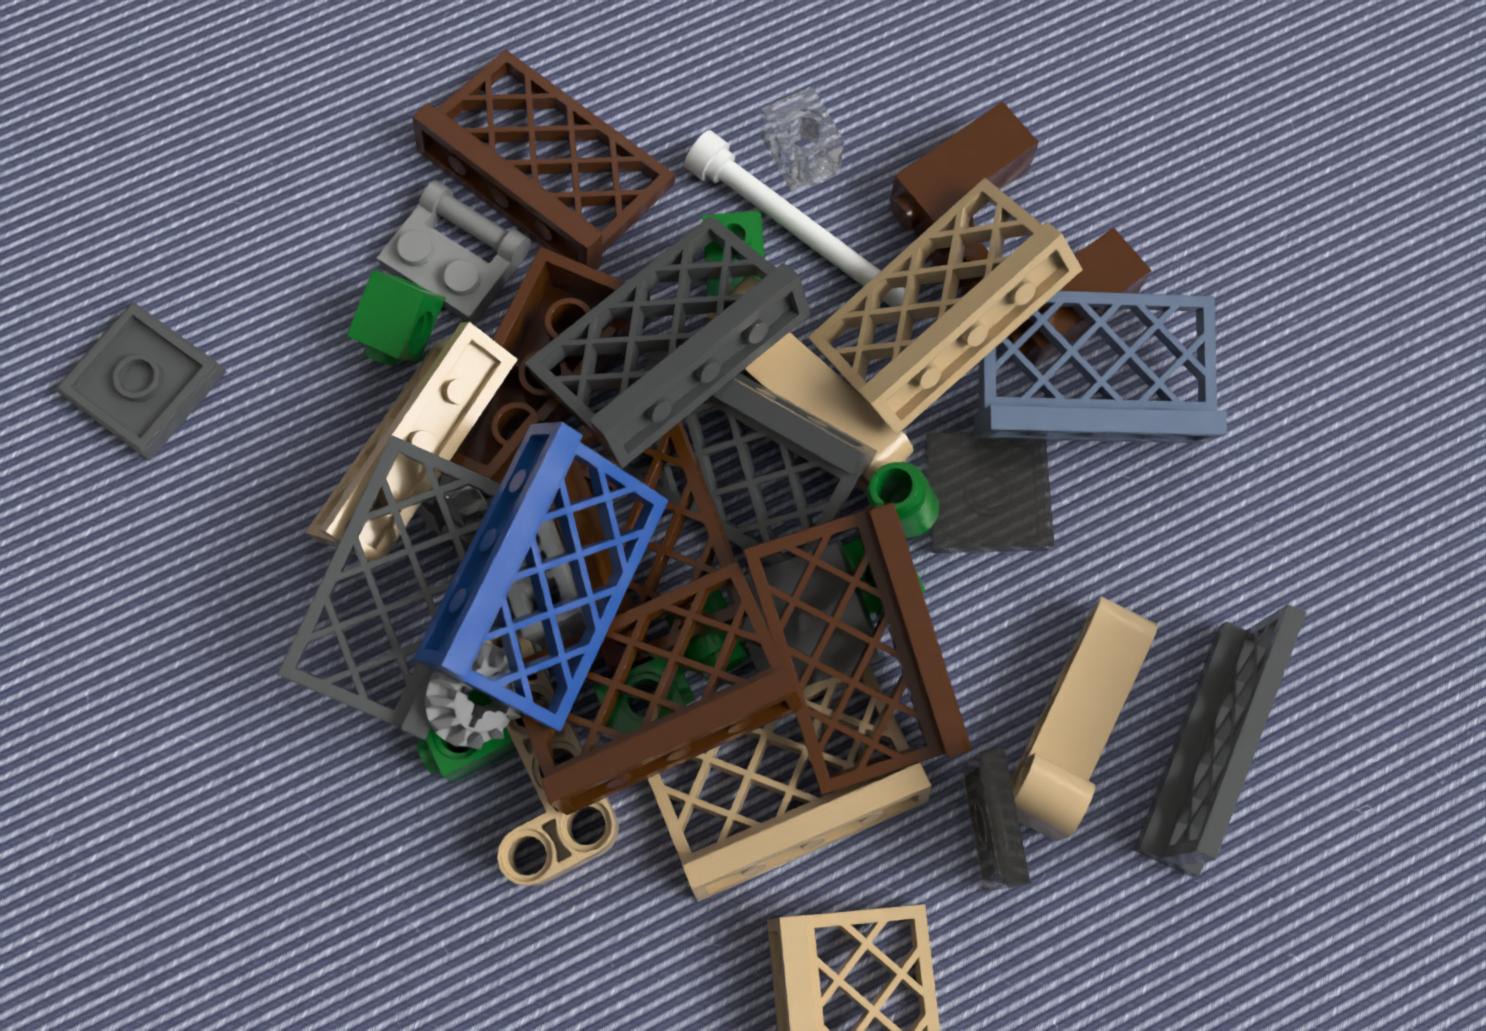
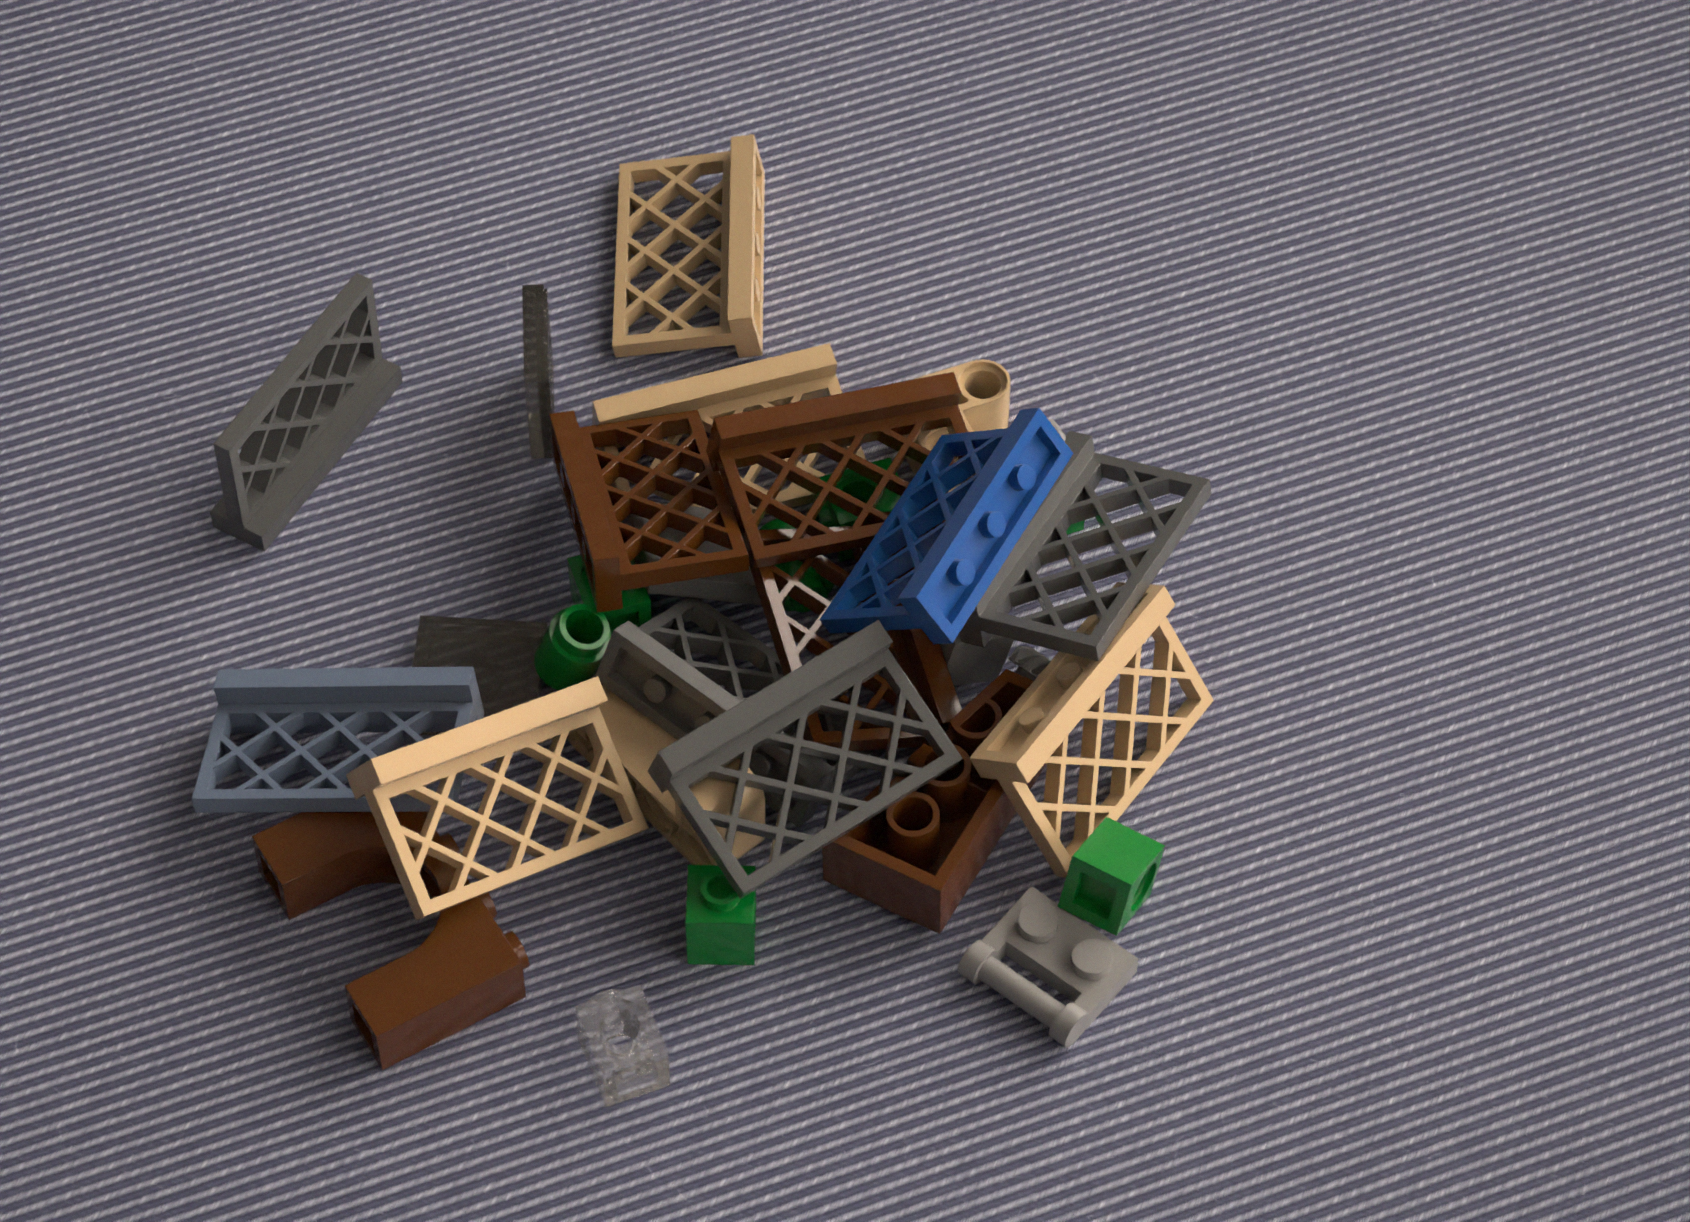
camera: 175 degrees left, 20 degrees down
dark grey tile [54,301,227,461] -> none
reddish brown fence [412,49,676,270] -> none
white piece [684,130,905,307] -> none
tan beam [998,596,1158,841] -> none

